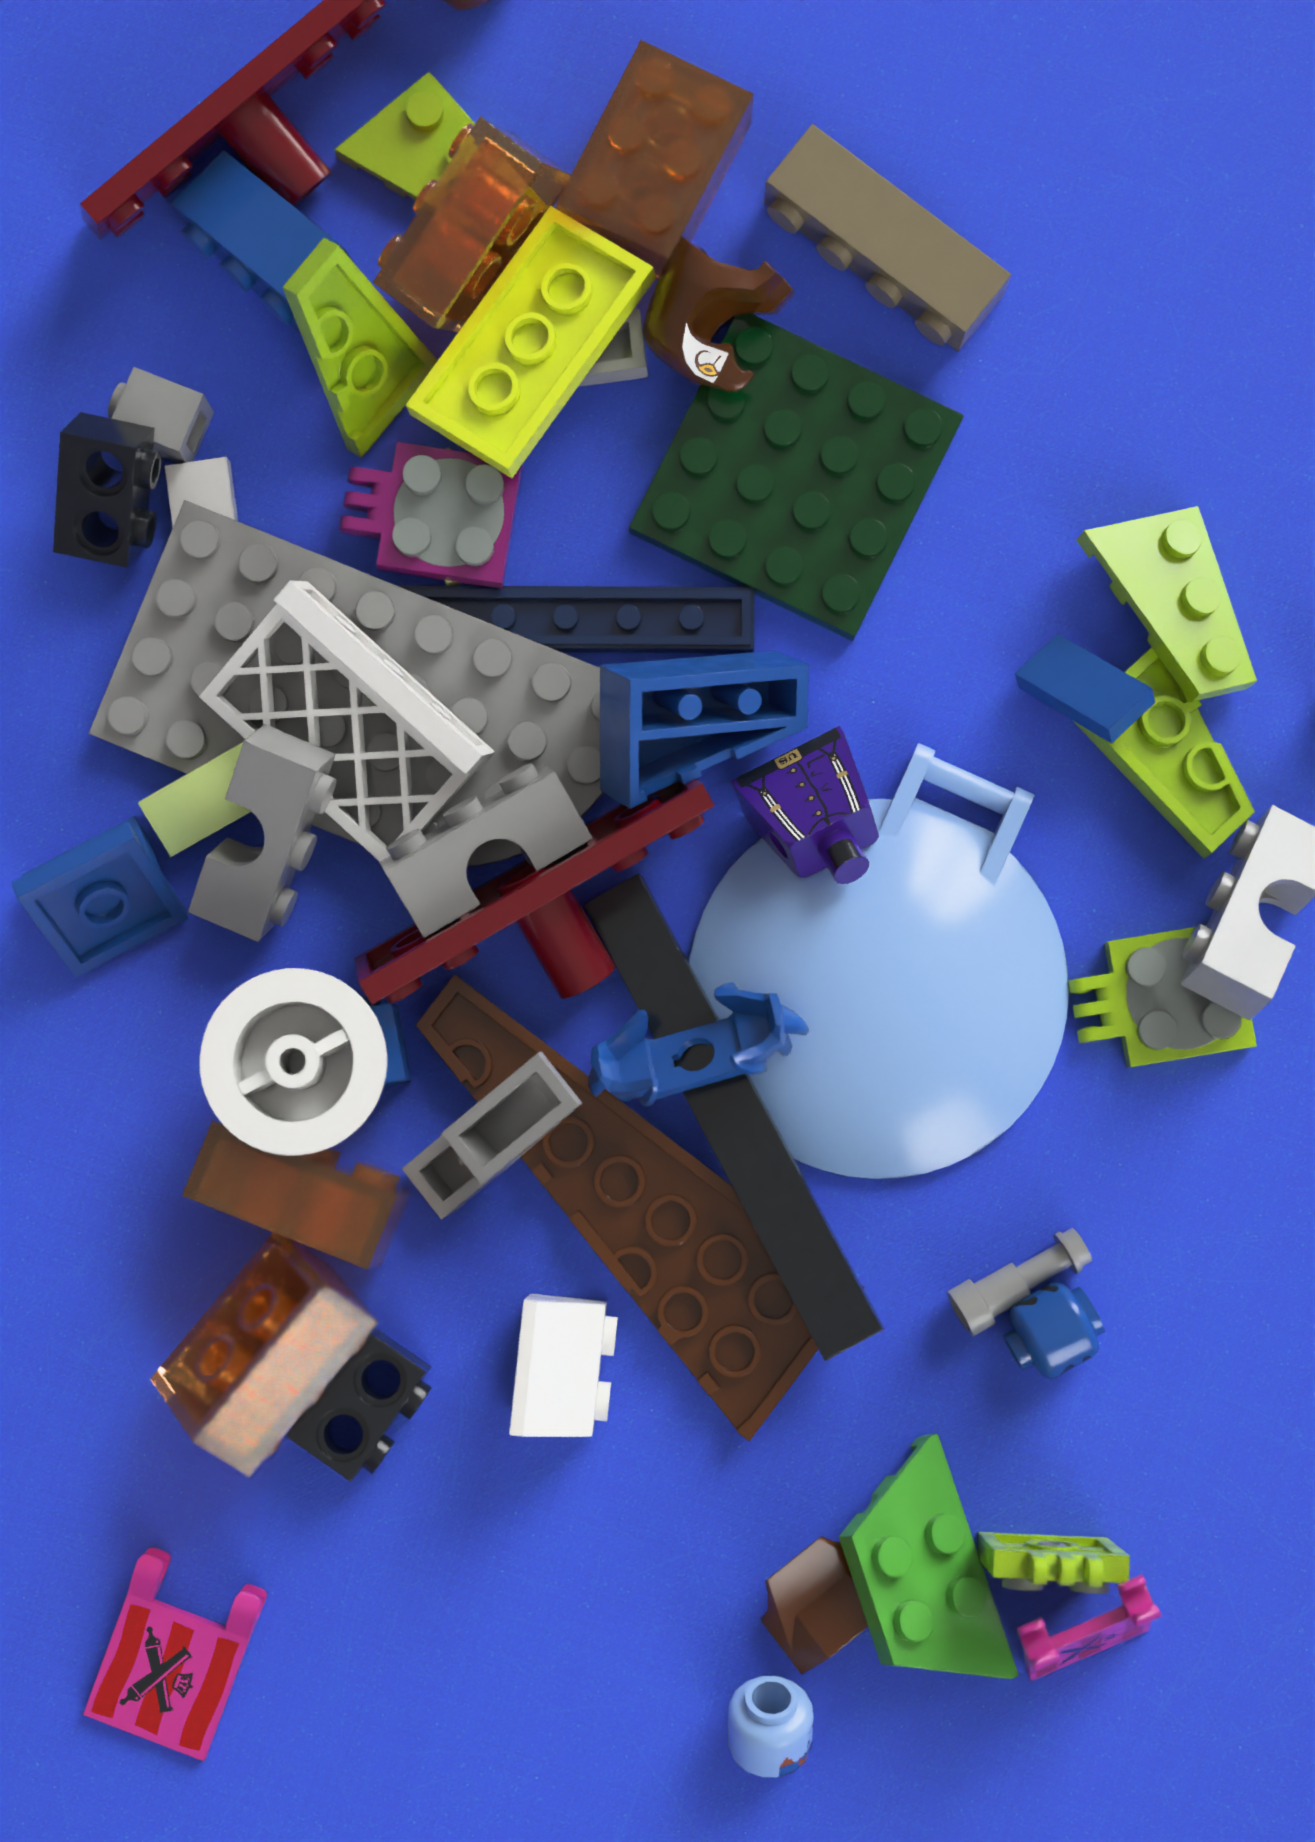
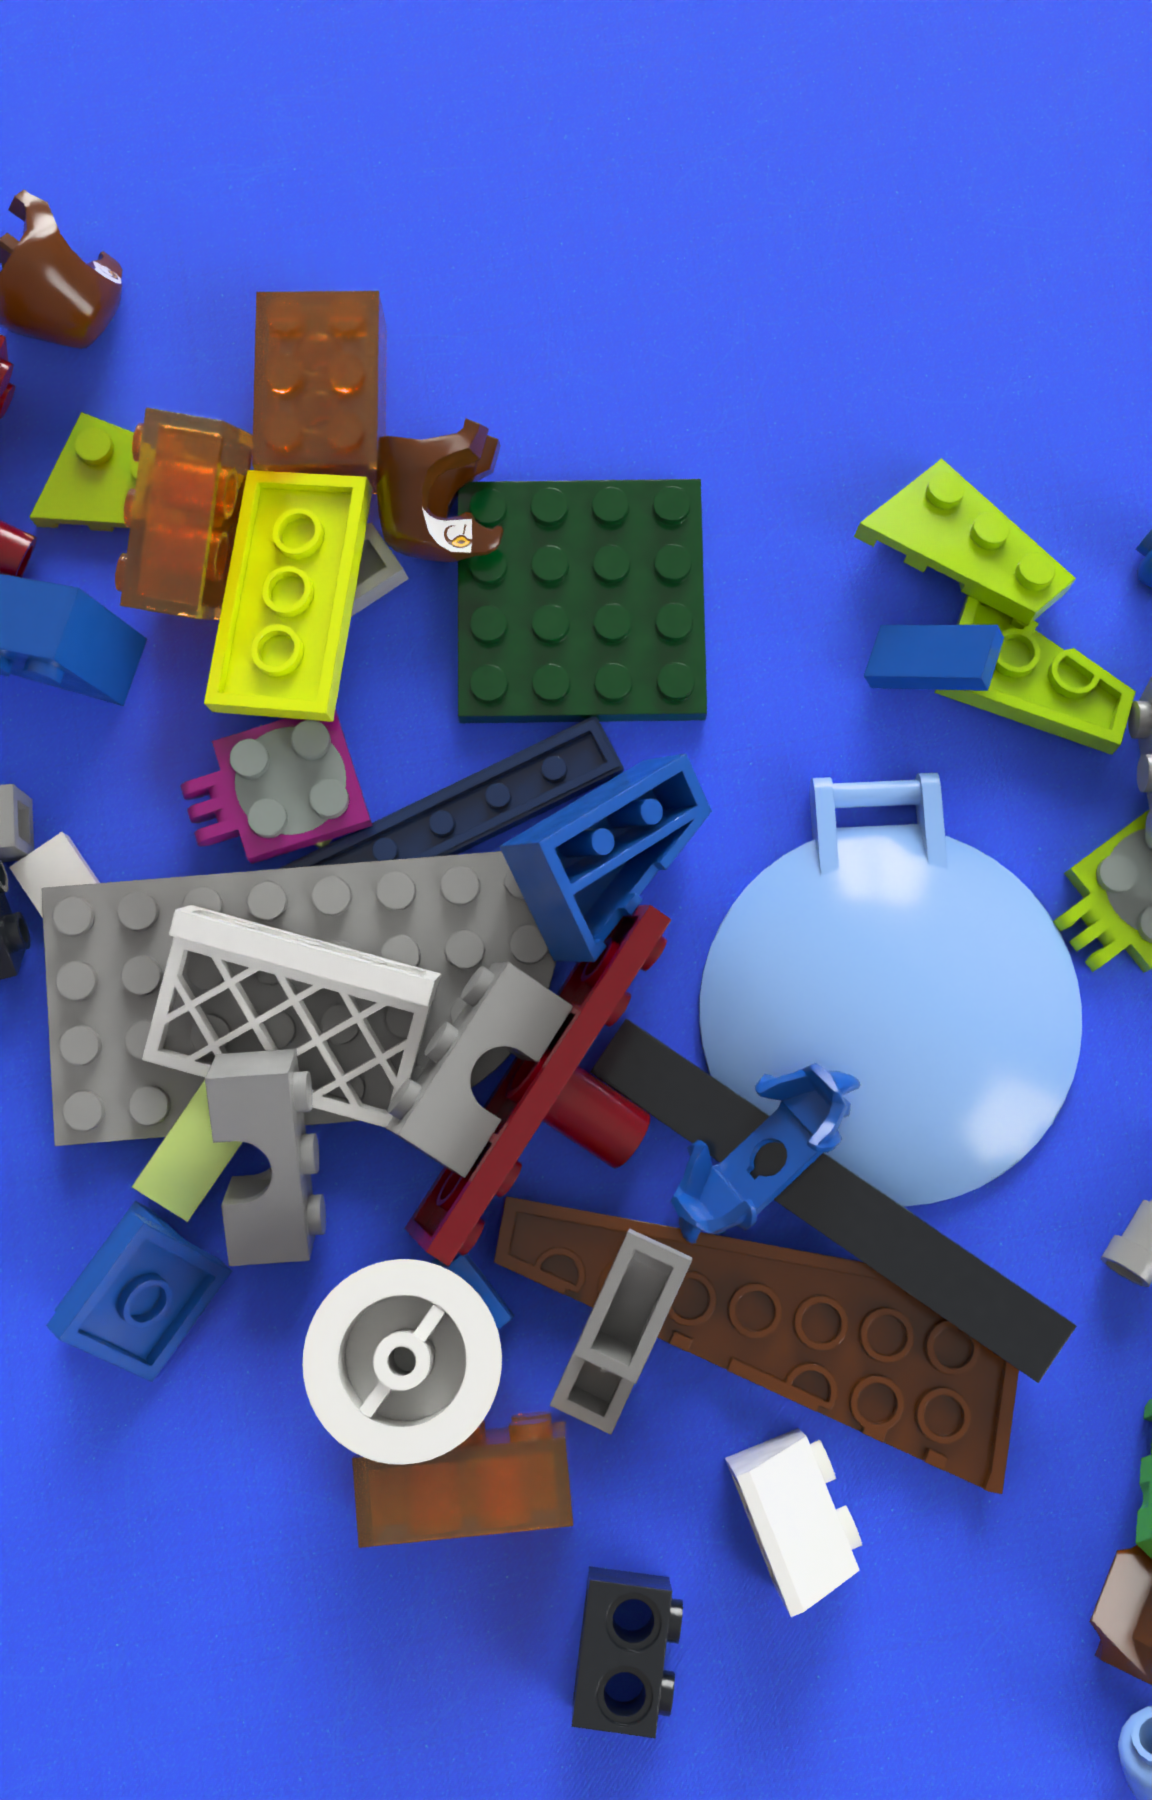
camera: 30 degrees left, 5 degrees down
clear orange brick [150,1228,379,1477] -> none
lime wing [282,238,438,458] -> none
dark purple torso [731,726,879,884] -> none
dark tan brick [764,124,1012,352] -> none

